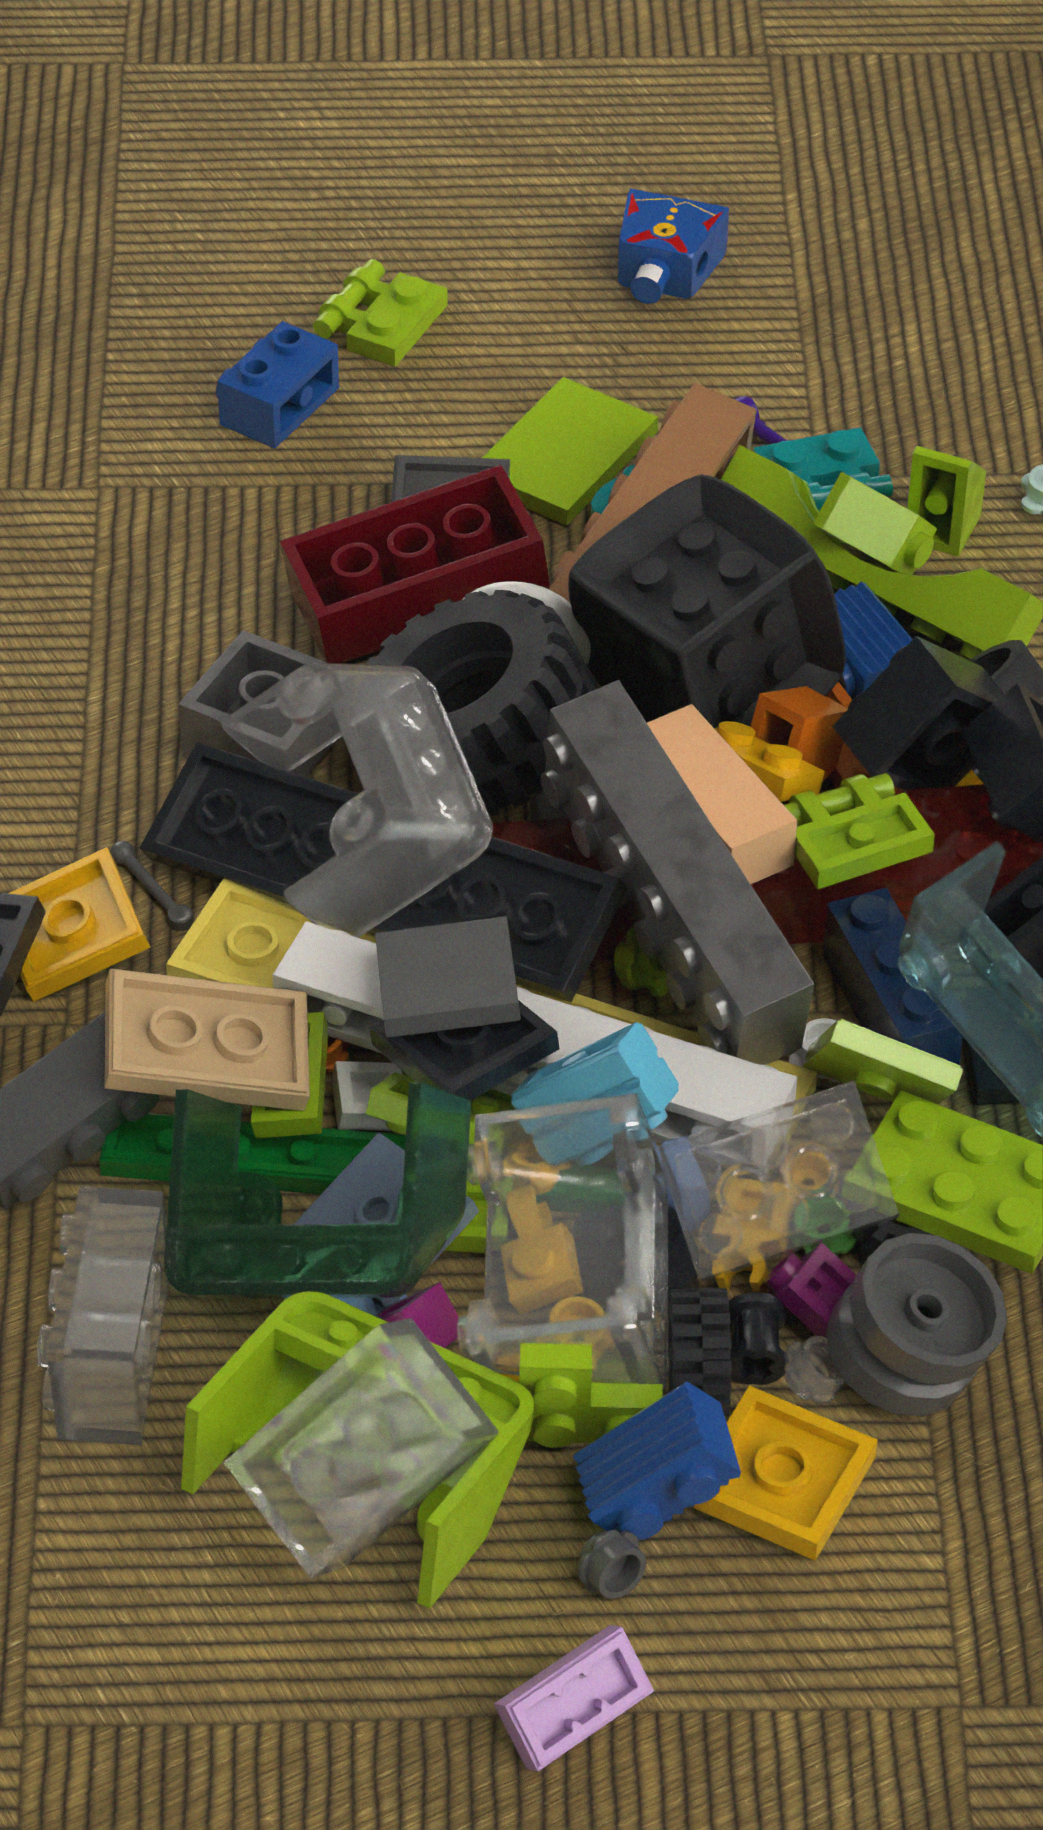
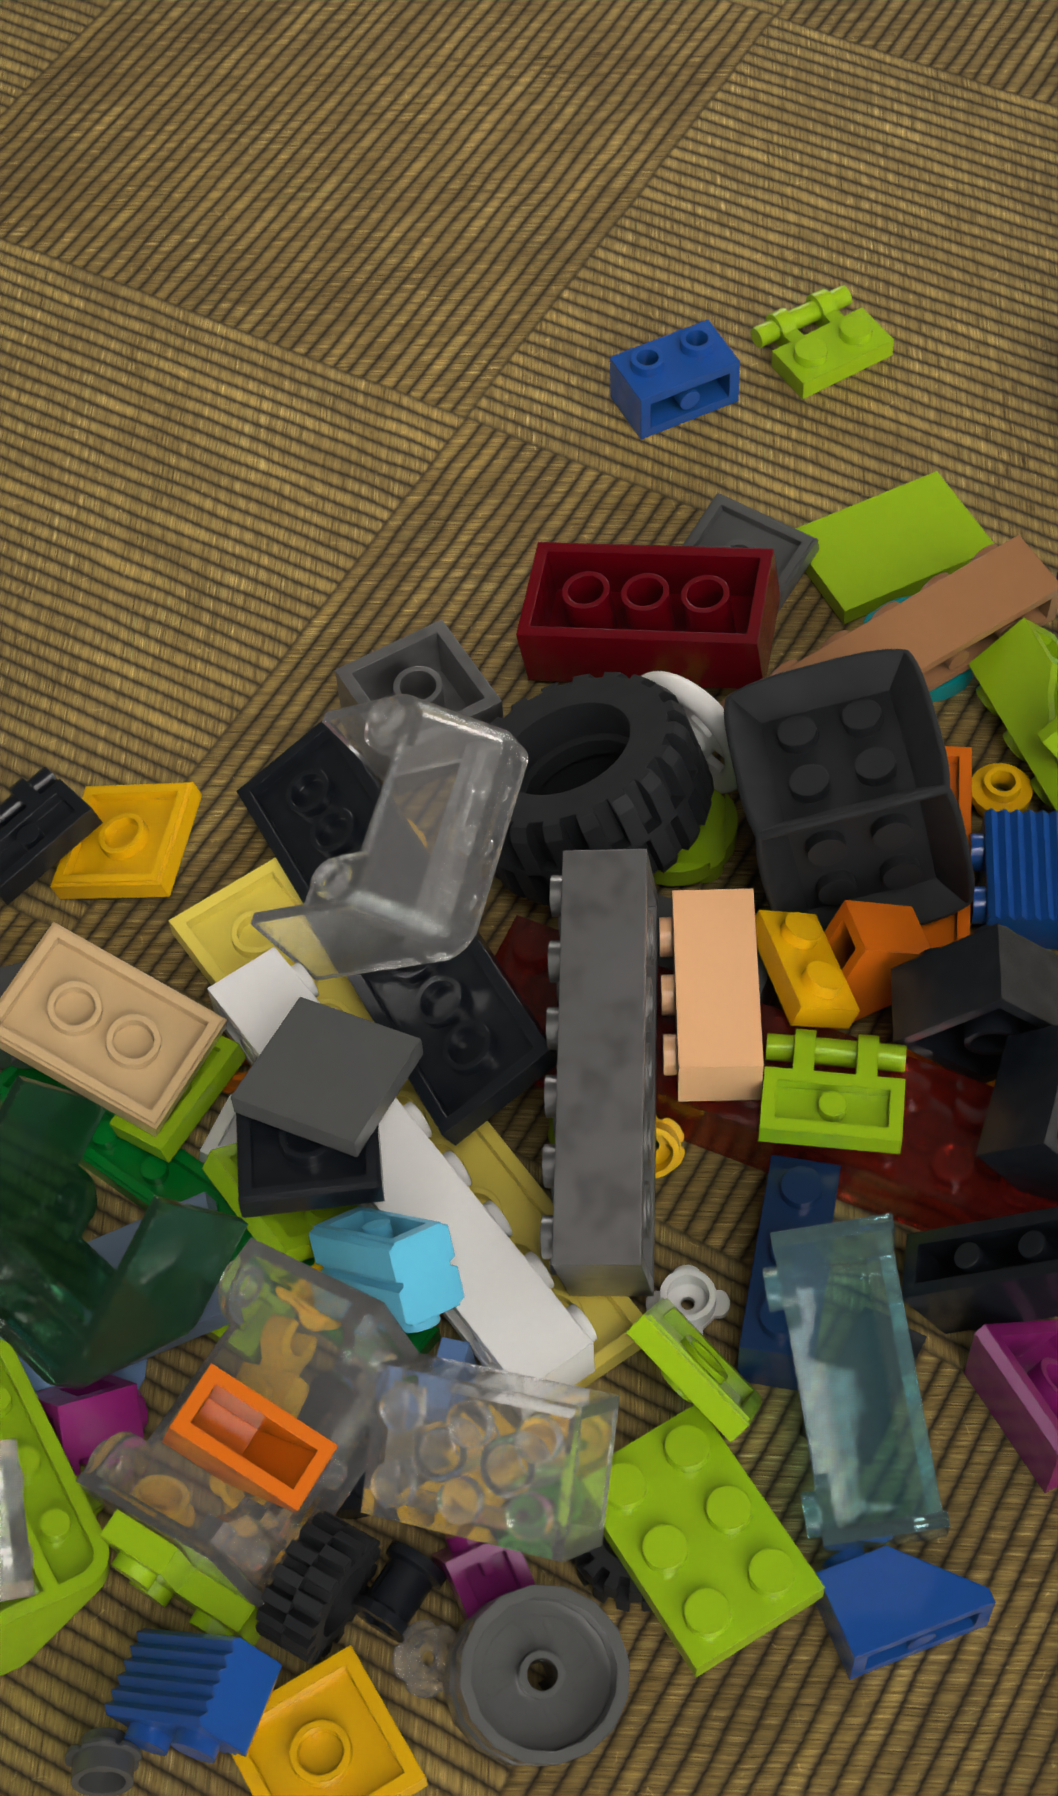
camera: 35 degrees right, 10 degrees up
dark grey hinge [110,840,193,931] -> none
none -> orange slope [162,1363,339,1513]

